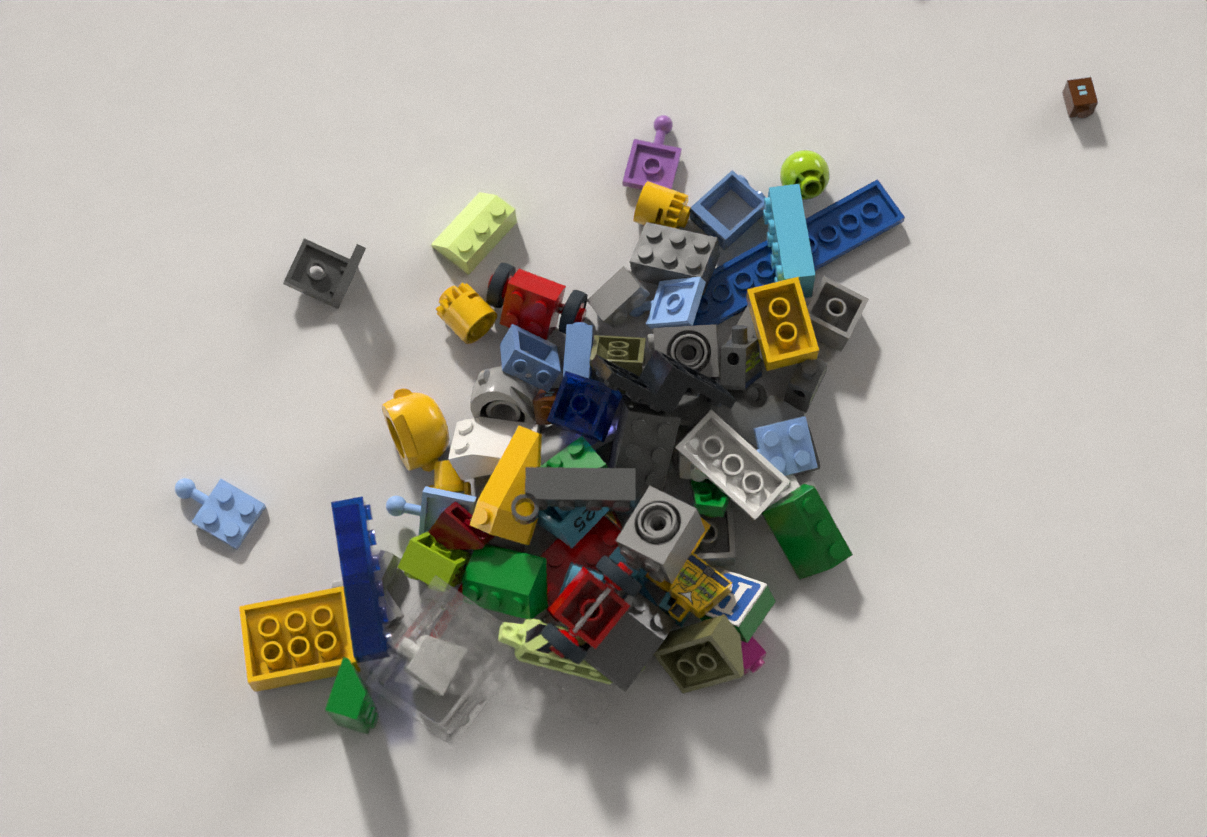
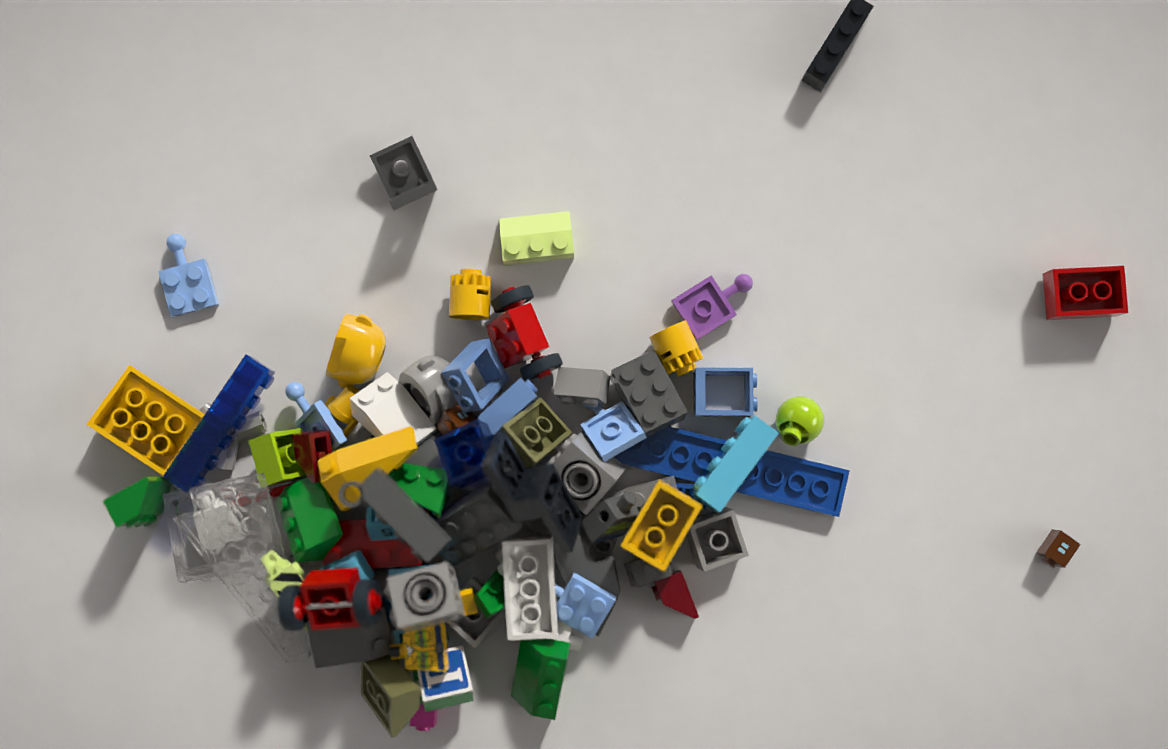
camera: 40 degrees right, 15 degrees up
none -> dark red slope [651,570,699,619]

